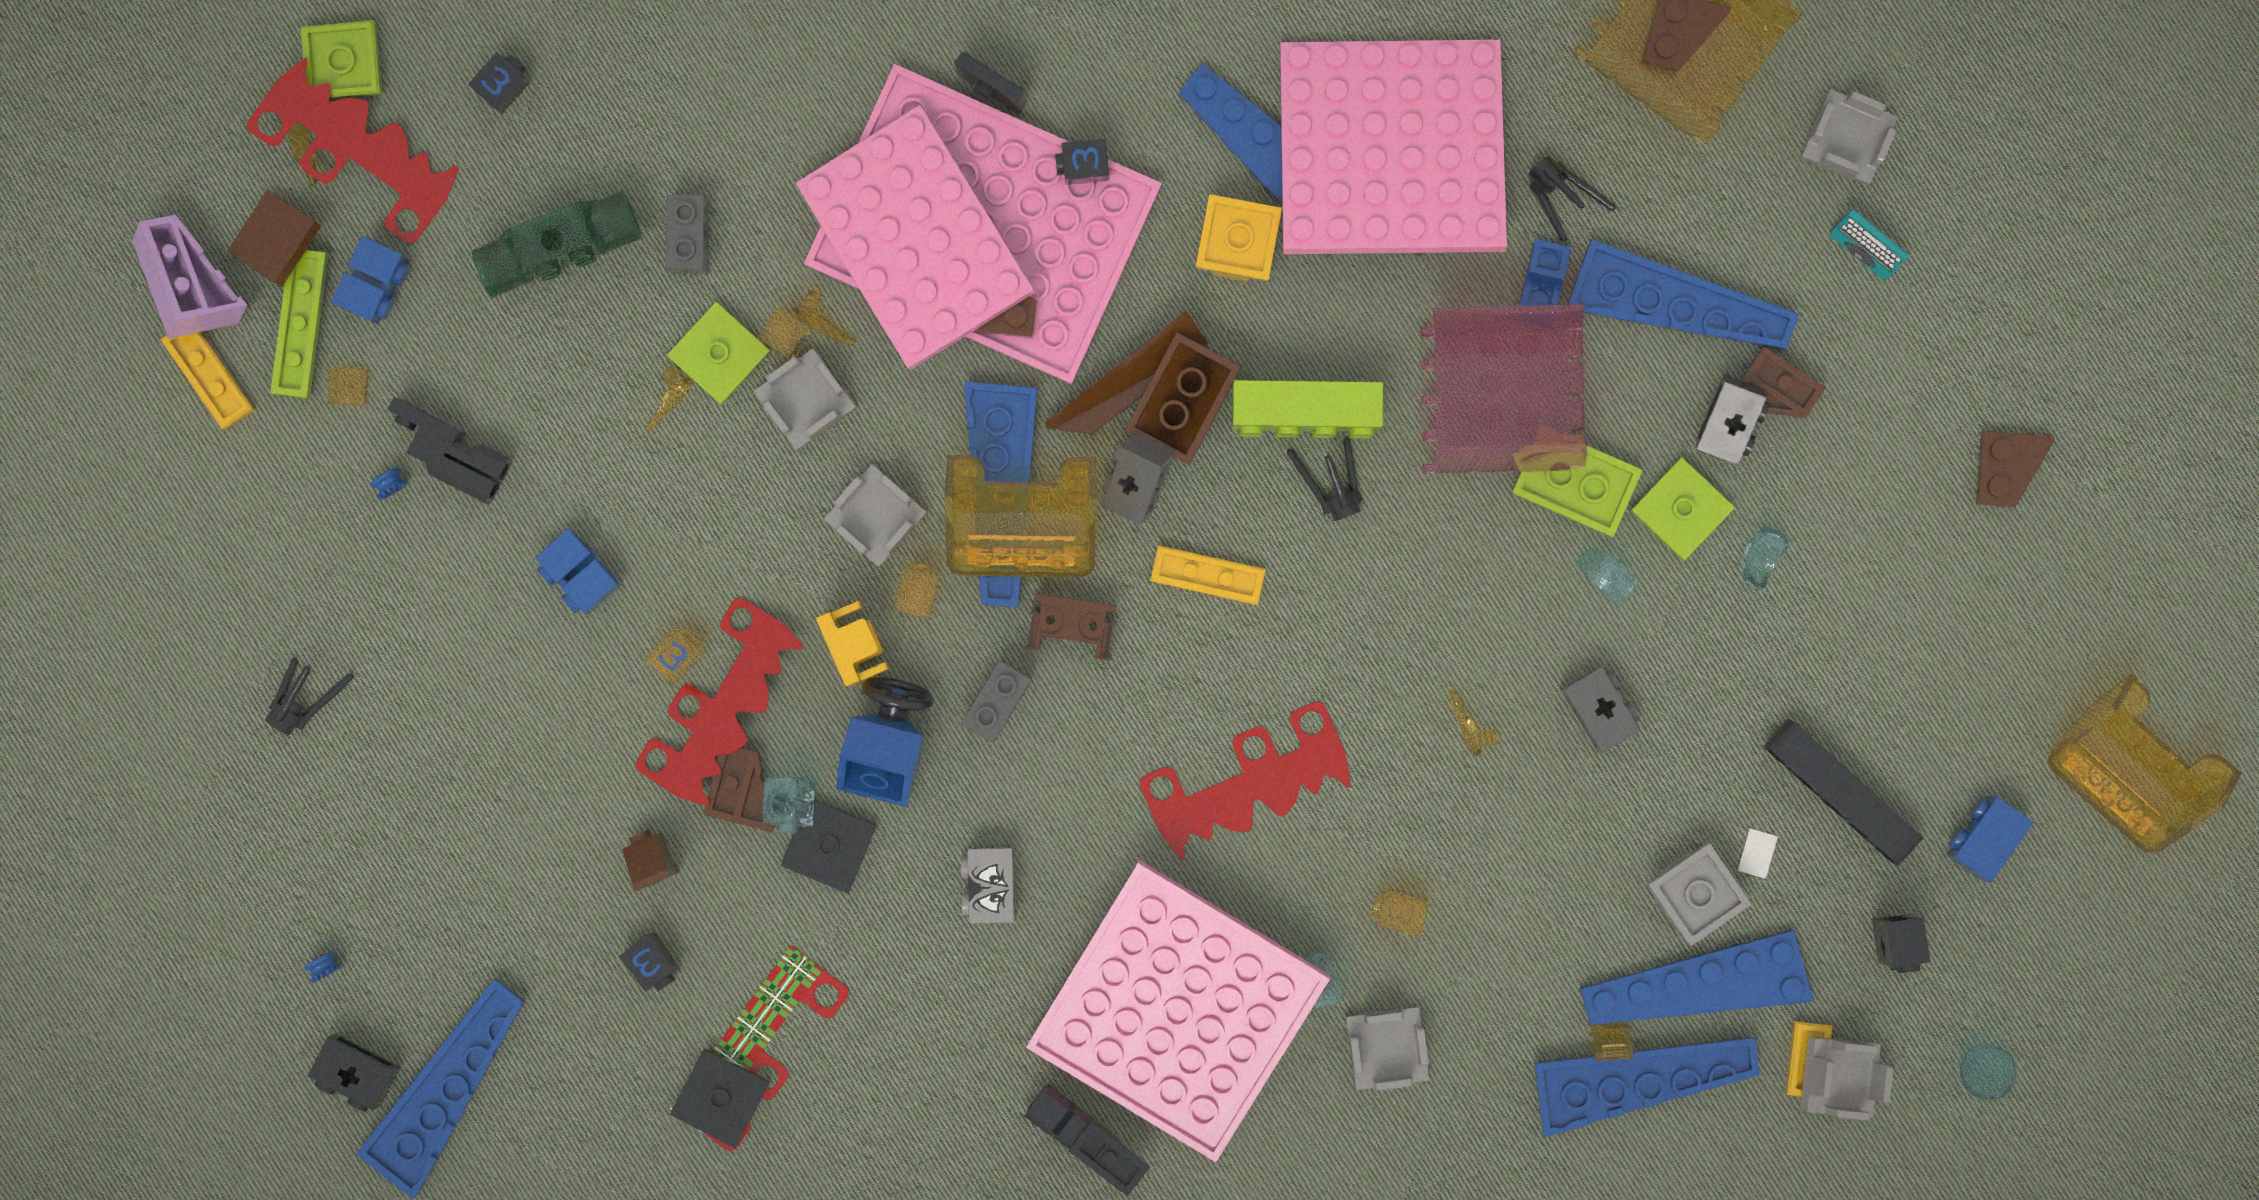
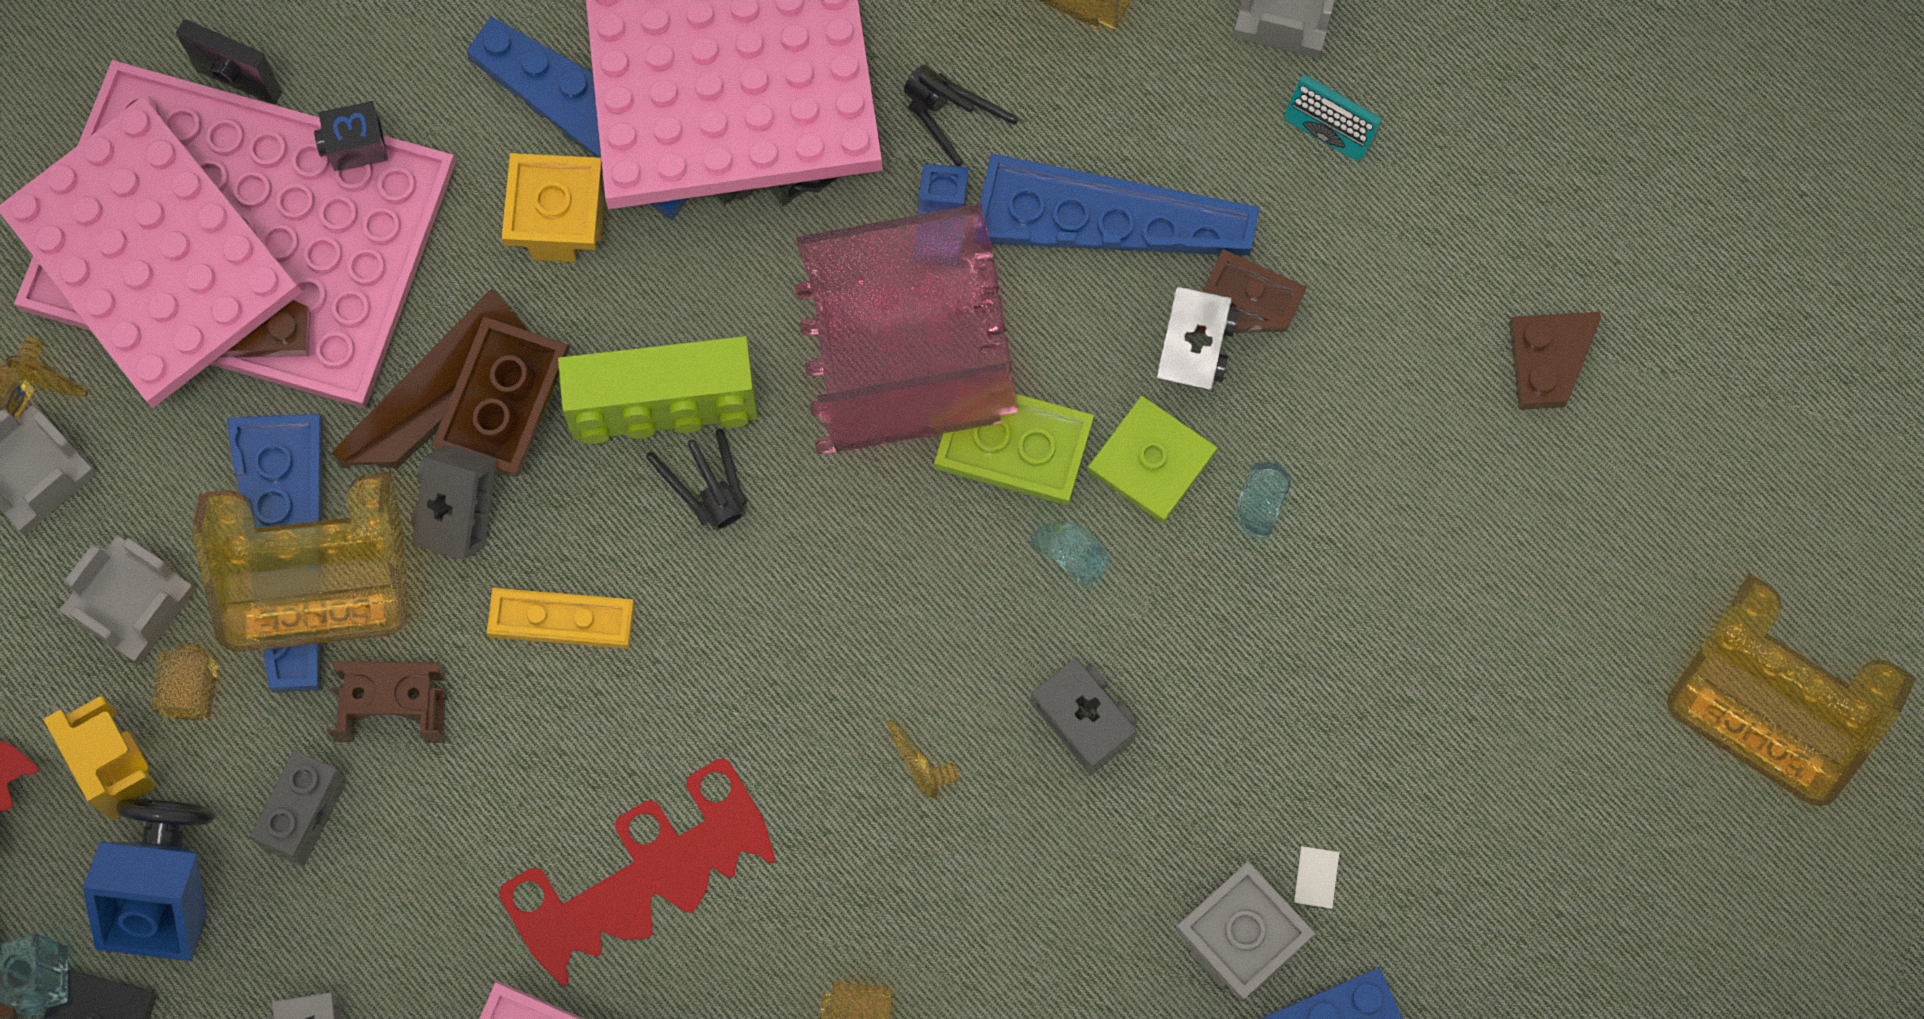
camera: 10 degrees left, 15 degrees down
black beam [1763,718,1923,866] -> none
black brick [1871,914,1931,973] -> none
blue piece [1947,796,2034,883] -> none

